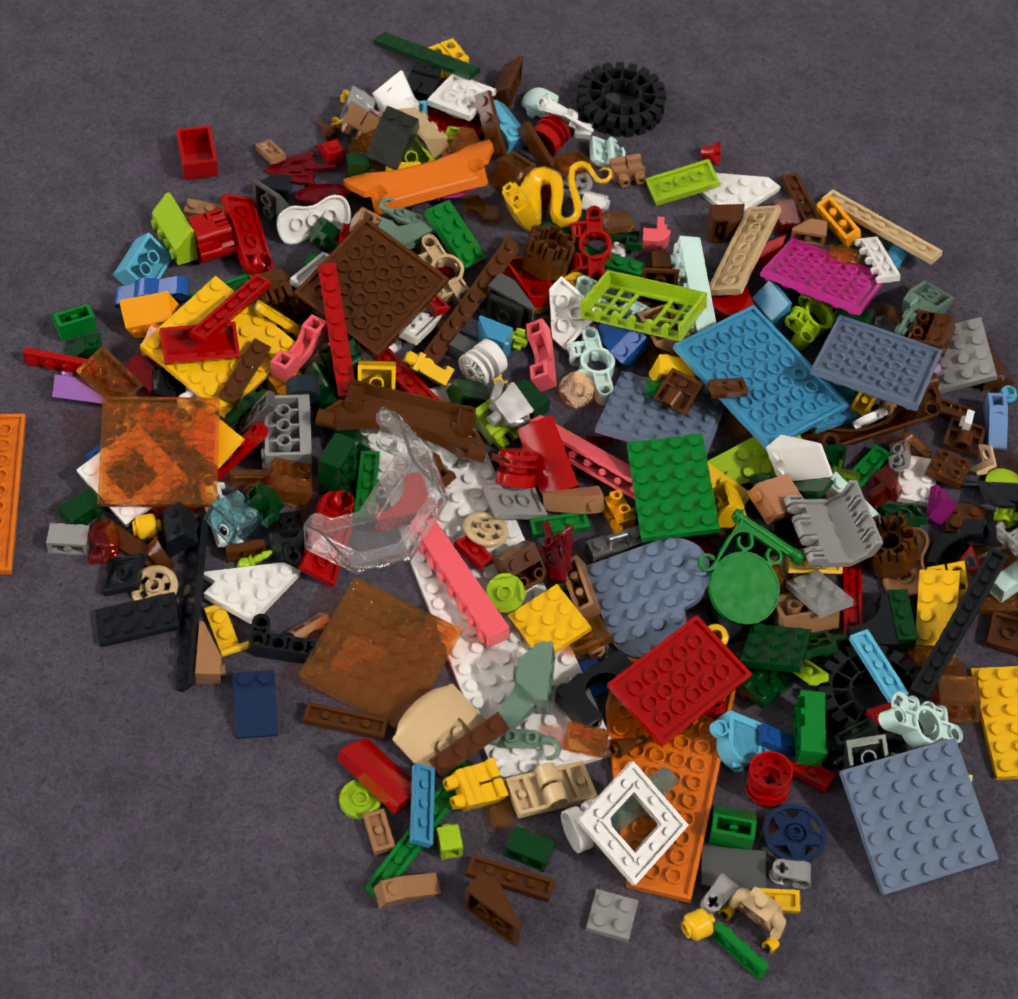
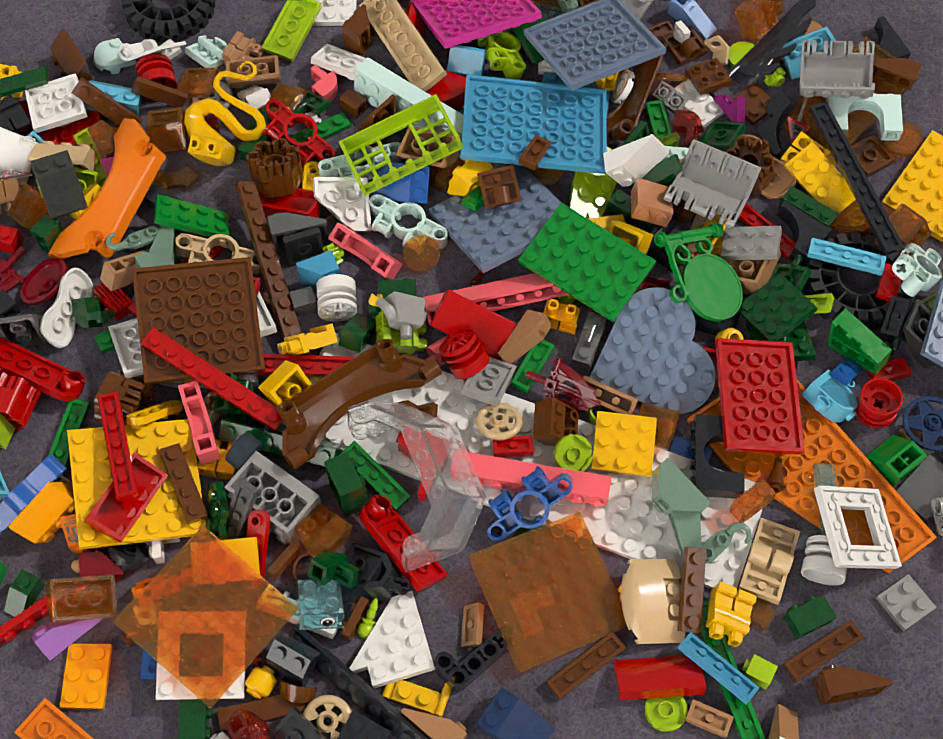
camera: 45 degrees left, 10 degrees up
none -> light orange plate [60,644,113,710]
none -> medium nougat slope [226,55,281,89]
none -> white plate [311,44,366,80]
none -> blue piece [487,466,573,541]

